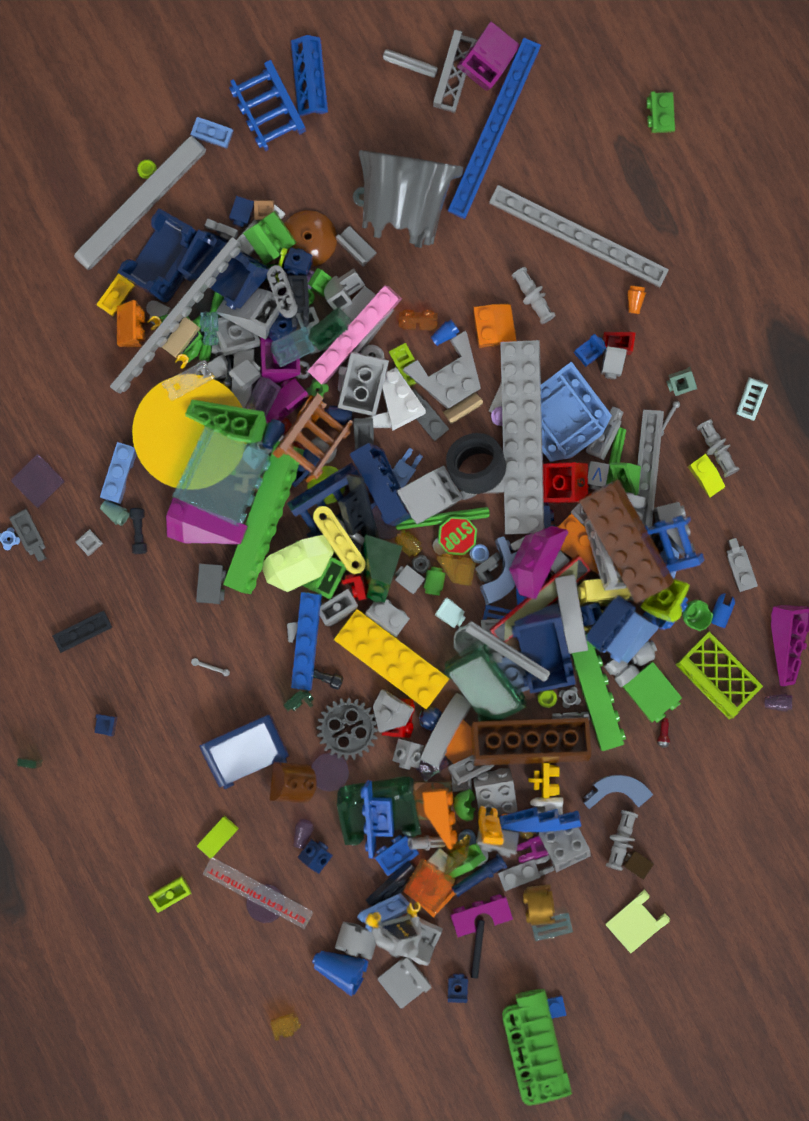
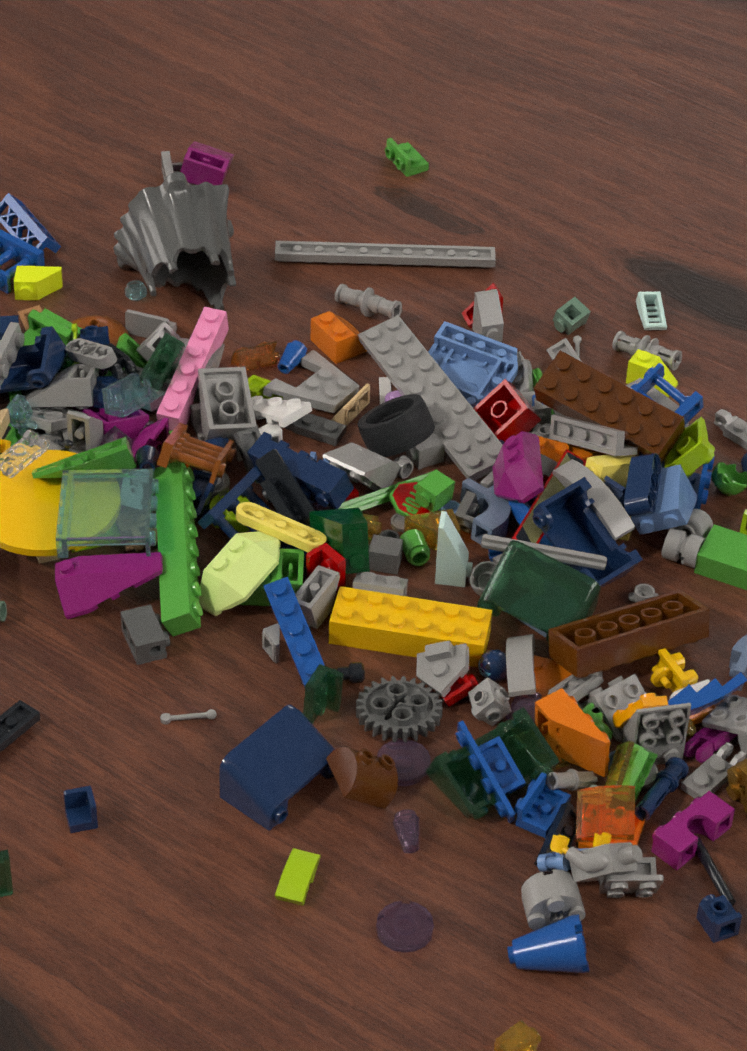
camera: 25 degrees left, 45 degrees down
black piece [129,508,147,554] -> none
lime brick [148,876,191,913] -> none
clear tile [203,857,314,929] -> none
dark blue brick [297,839,333,874] -> none
light grey bracket [378,956,432,1009] -> none
light grey axle [383,49,438,77] -> none
blue plate [448,38,541,219] -> none
lime plate [538,689,557,708] -> none
bright green brick [570,635,626,751] -> none
blue bracket [574,334,606,367] -> none
orange cone [627,286,646,314] -> none
none -> neon yellow slope [14,266,63,300]
none -> bright green brick [415,469,455,514]

